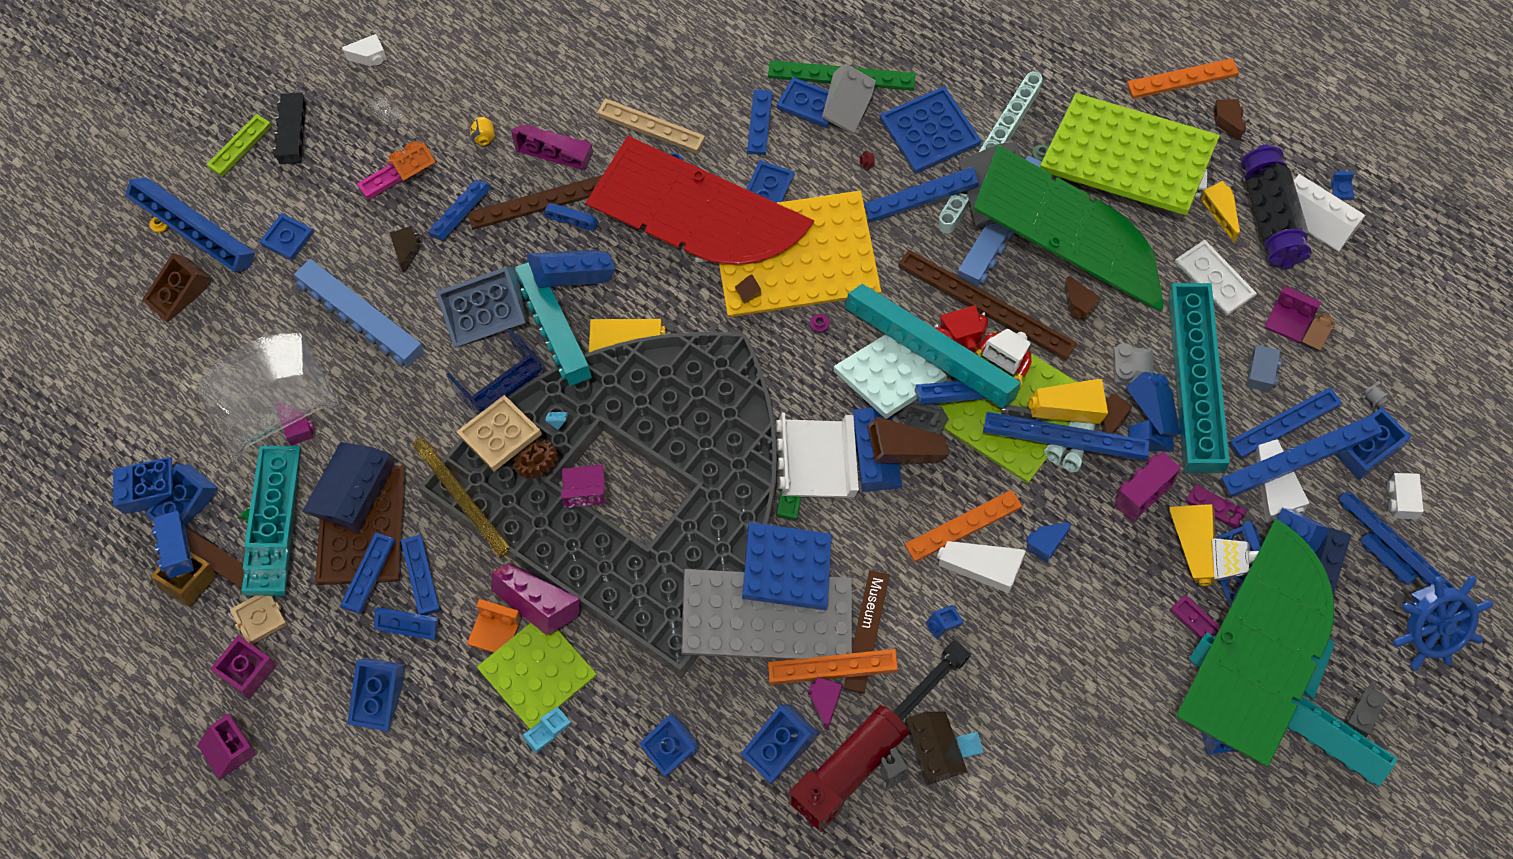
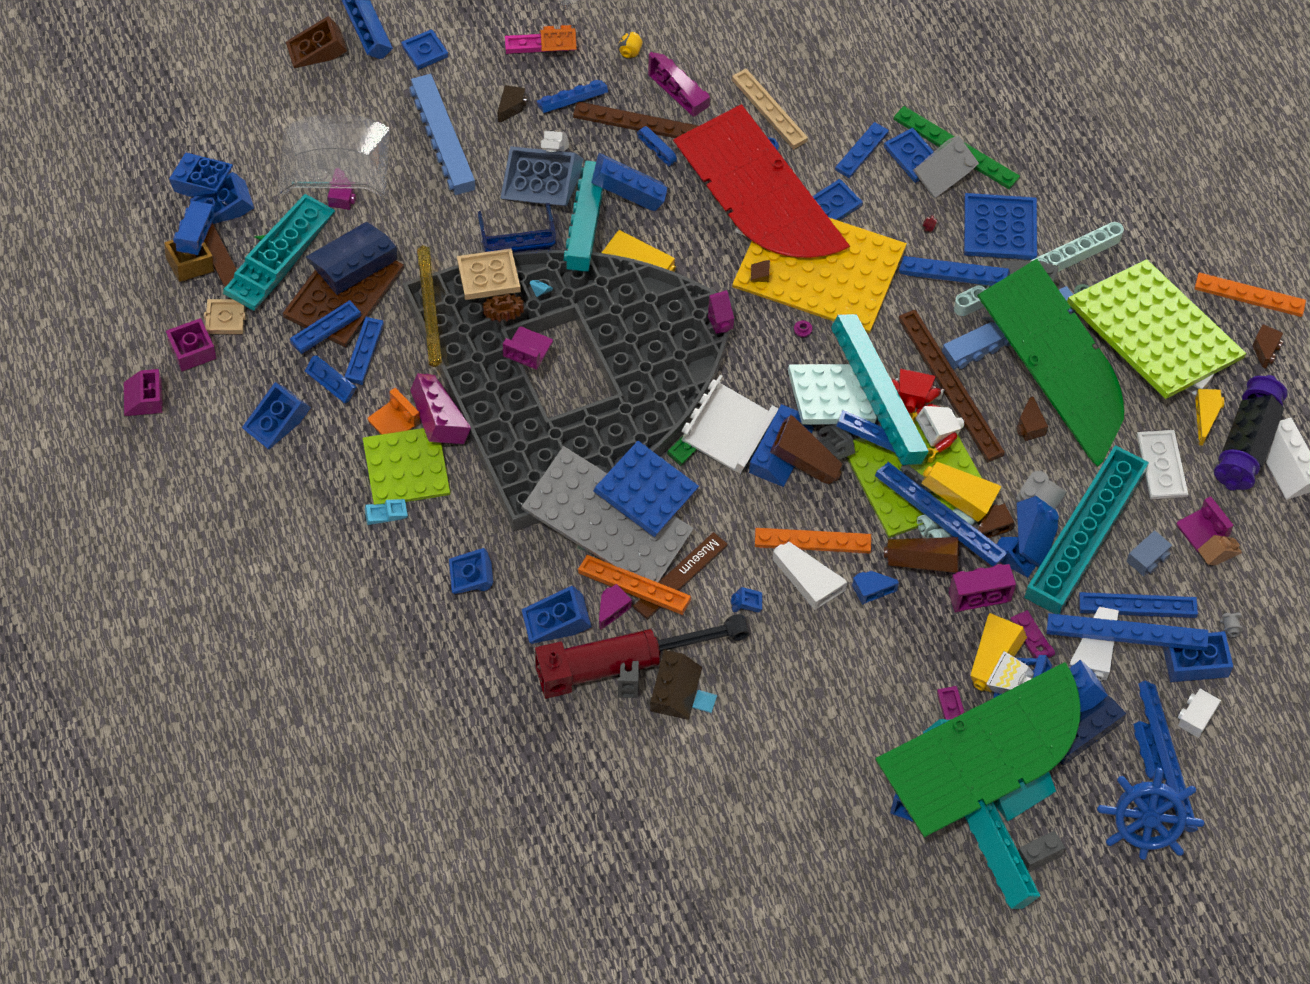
camera: 25 degrees right, 5 degrees down
none -> white slope [541,131,569,152]
none -> magenta slope [708,290,734,334]
none -> reddish brown slope [884,537,959,572]

